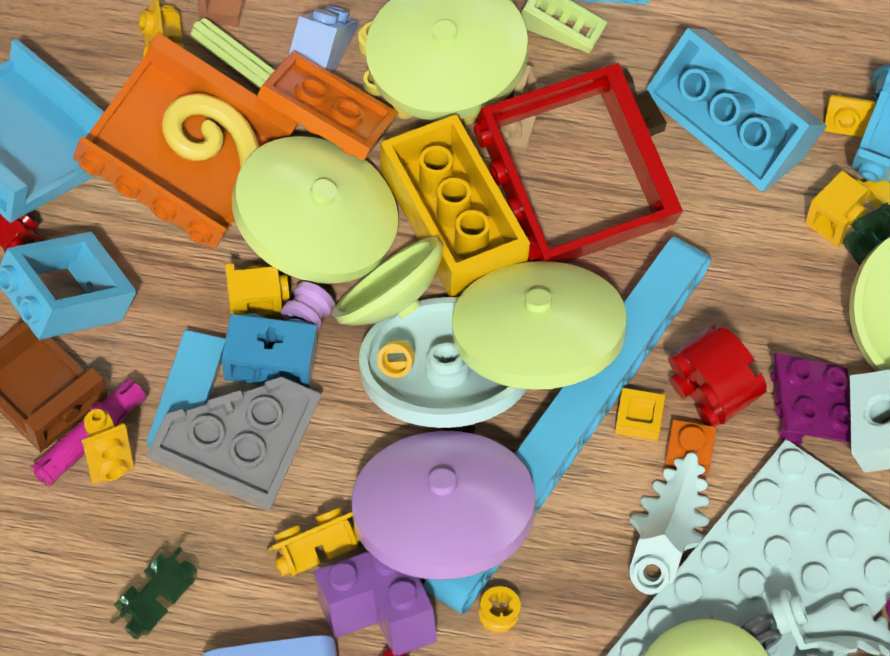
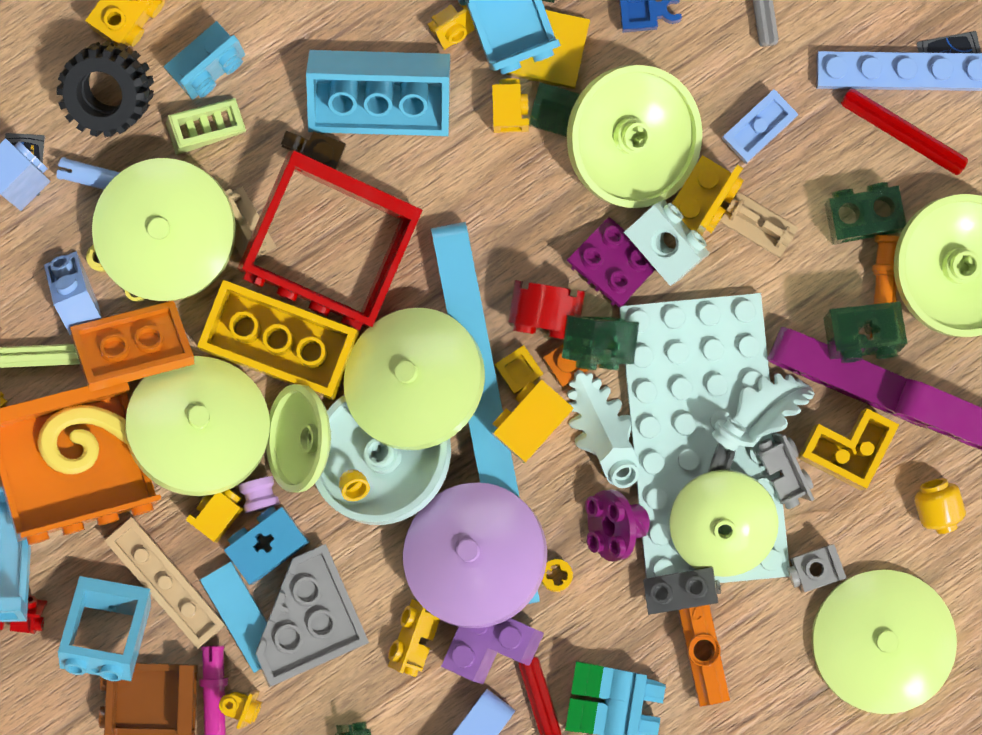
camera: 40 degrees left, 25 degrees up
none -> tan plate [104,517,226,649]
none -> yellow brick [492,379,574,464]
none -> clear green brick [562,315,639,370]
none -> magenta plate [585,489,650,562]

